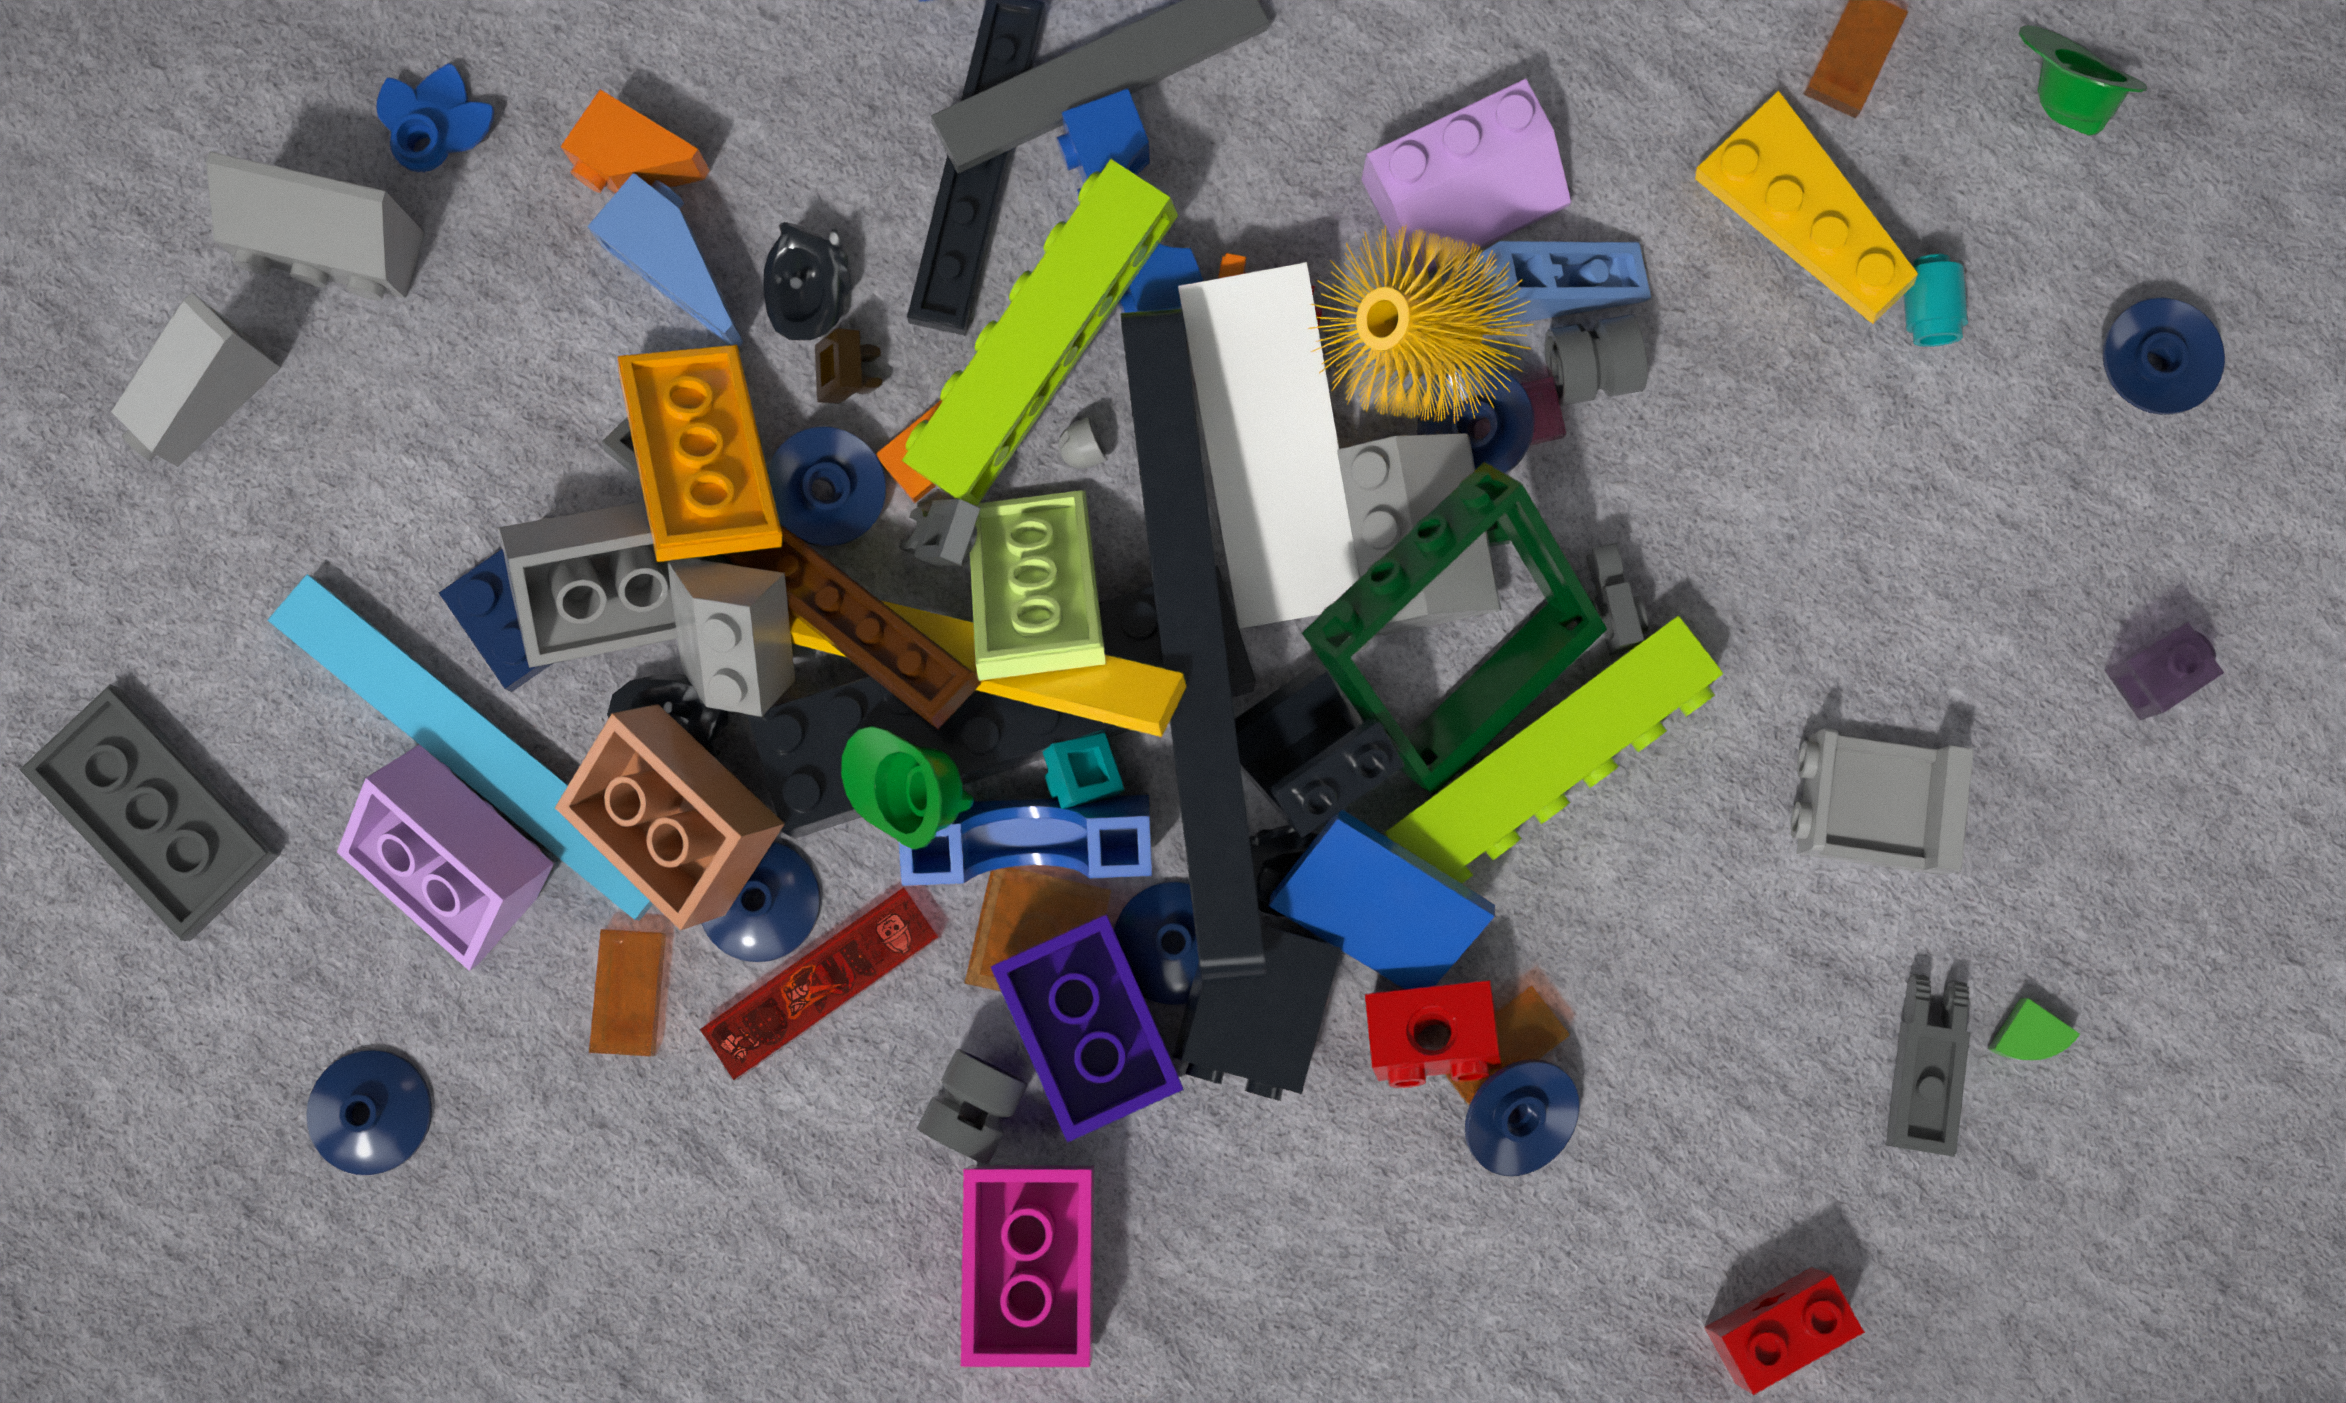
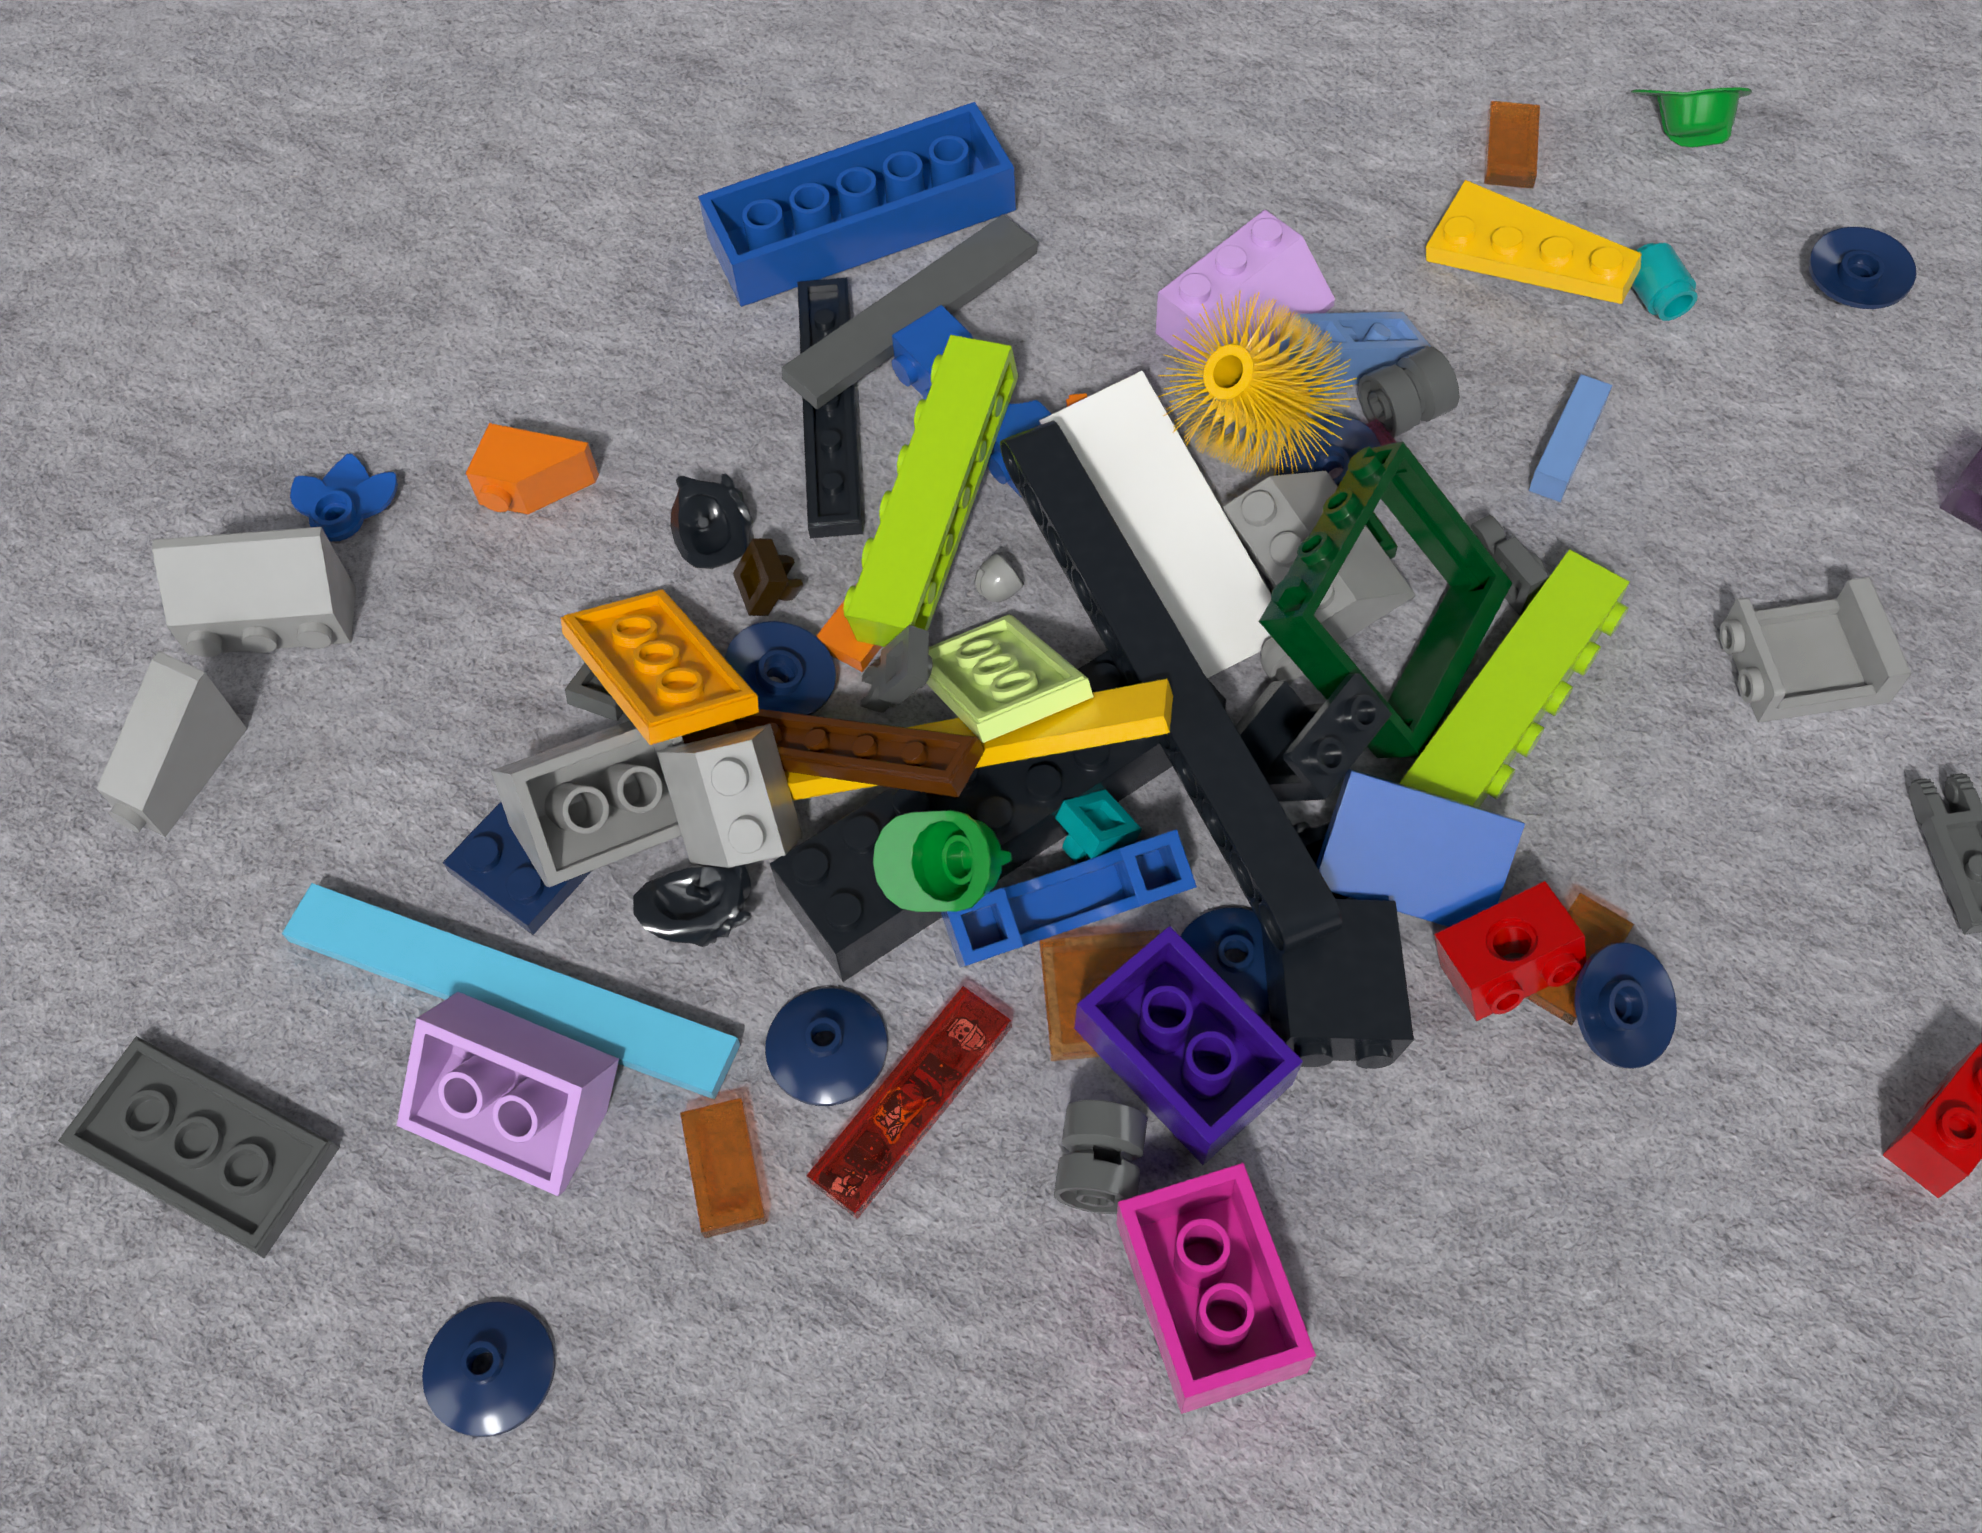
camera: 15 degrees left, 20 degrees down
nougat brick [555,704,785,931] -> none
medium blue slope [587,173,743,348] -> none
none -> medium blue piece [1529,374,1613,503]

